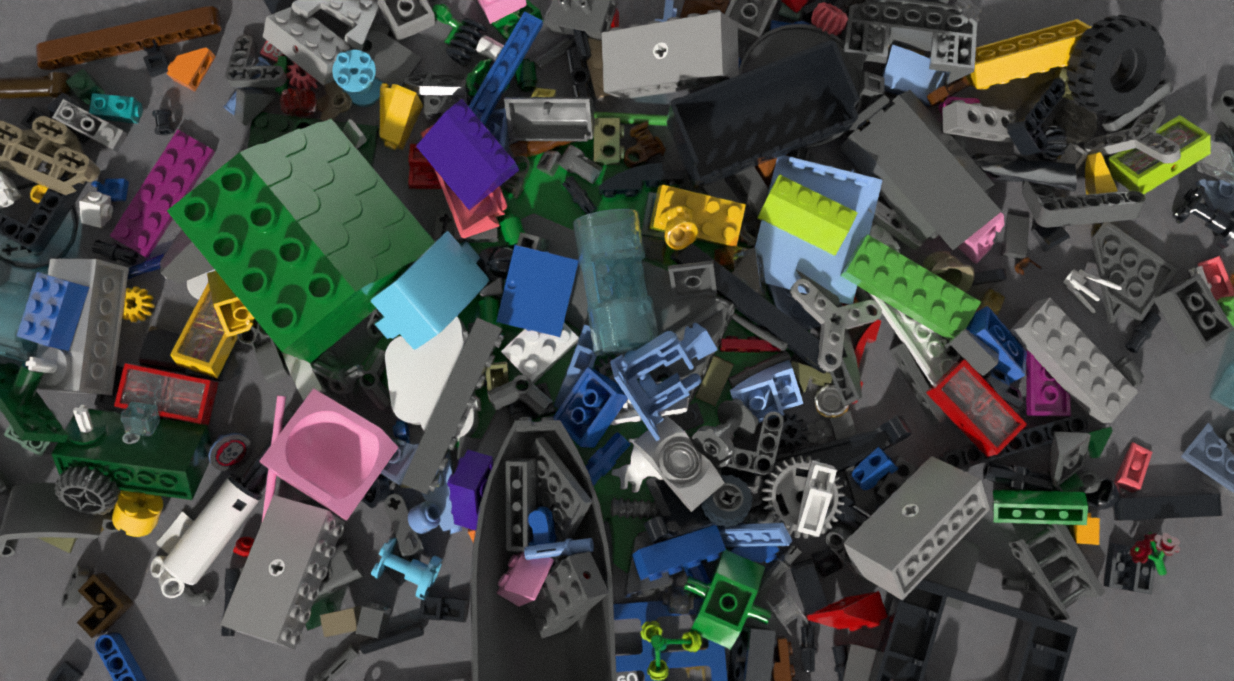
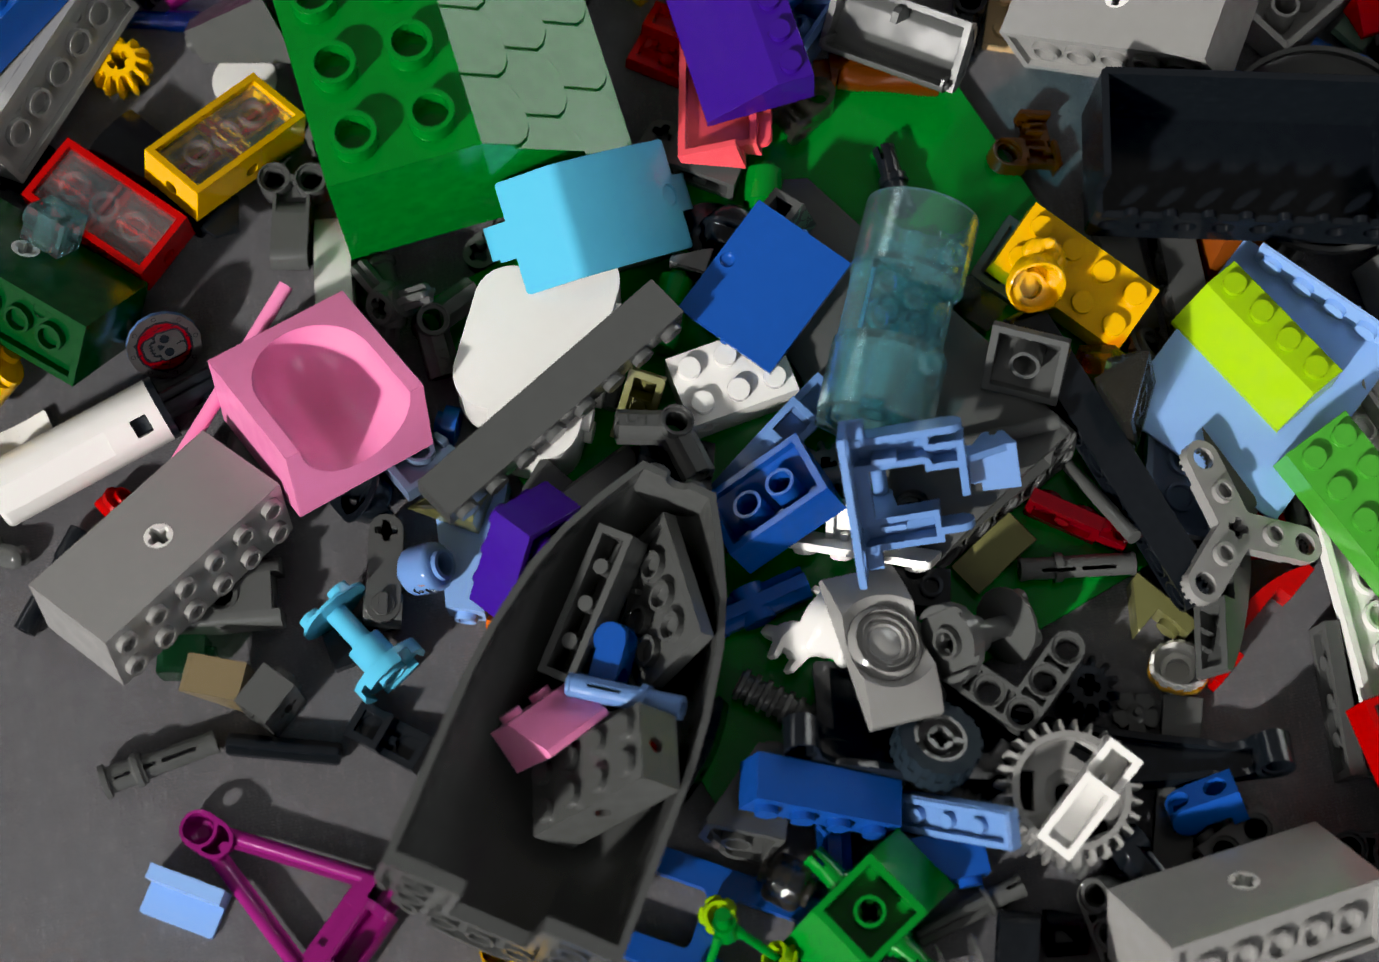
camera: 20 degrees right, 10 degrees down
yellow slope [207,271,254,337] -> none
flat silver slope [537,150,561,177] -> none
dark grey piece [557,145,603,184] -> none
bright green piece [594,112,668,126] -> none
olive brick [594,118,624,165] -> none
black slope [599,163,684,198] -> none
light blue slope [730,360,803,423] -> none

